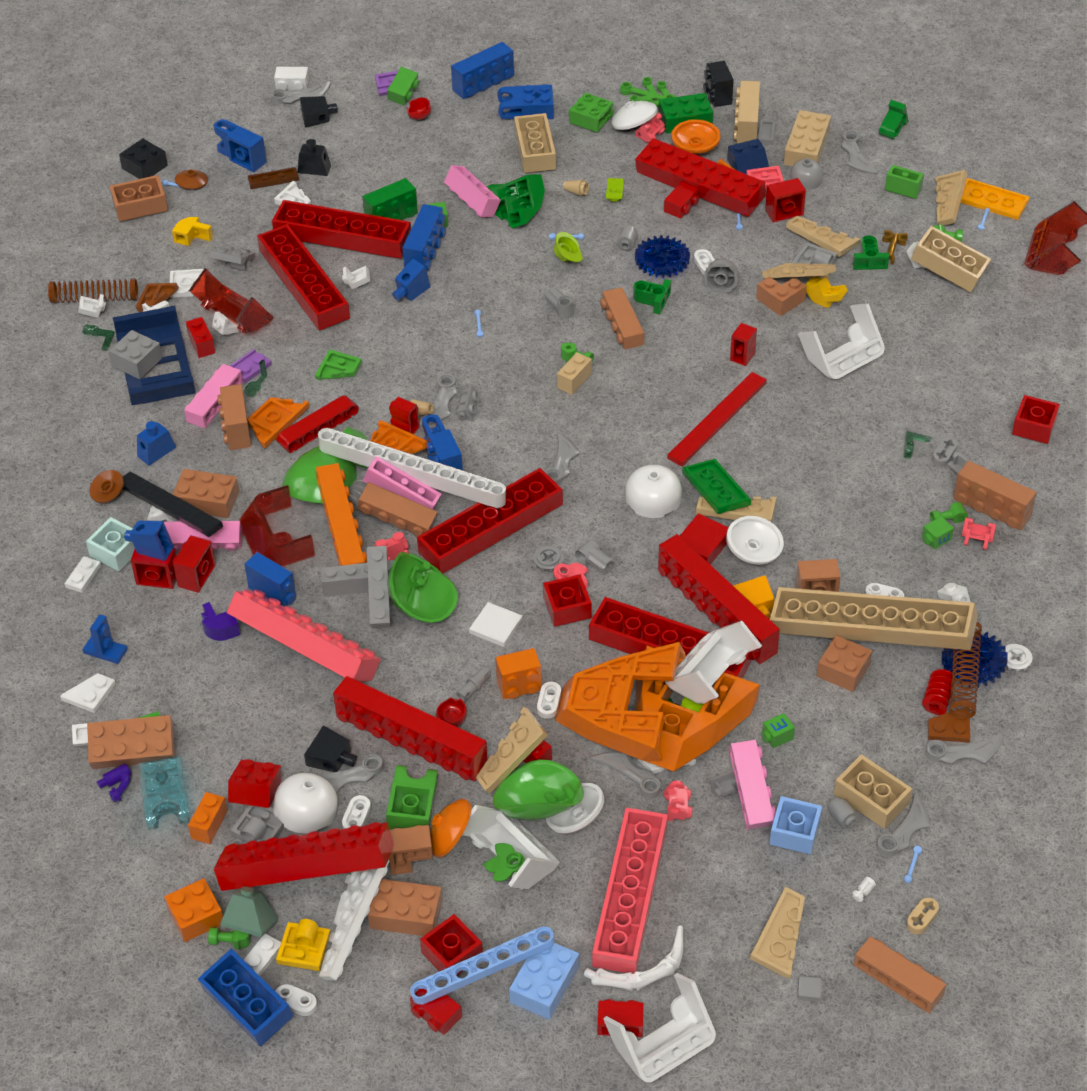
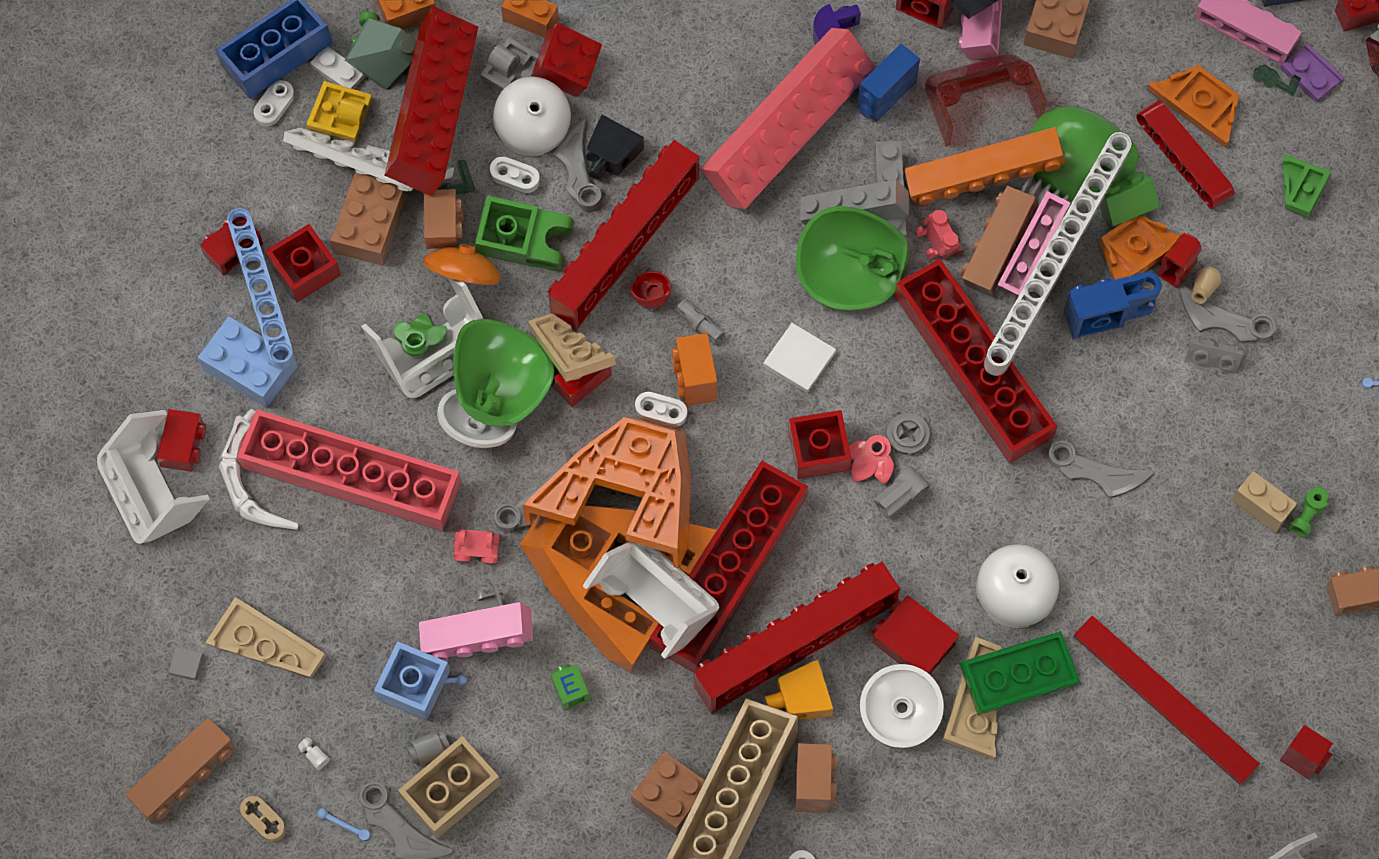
camera: 95 degrees right, 20 degrees up
nougat brick [217,384,251,450] -> none

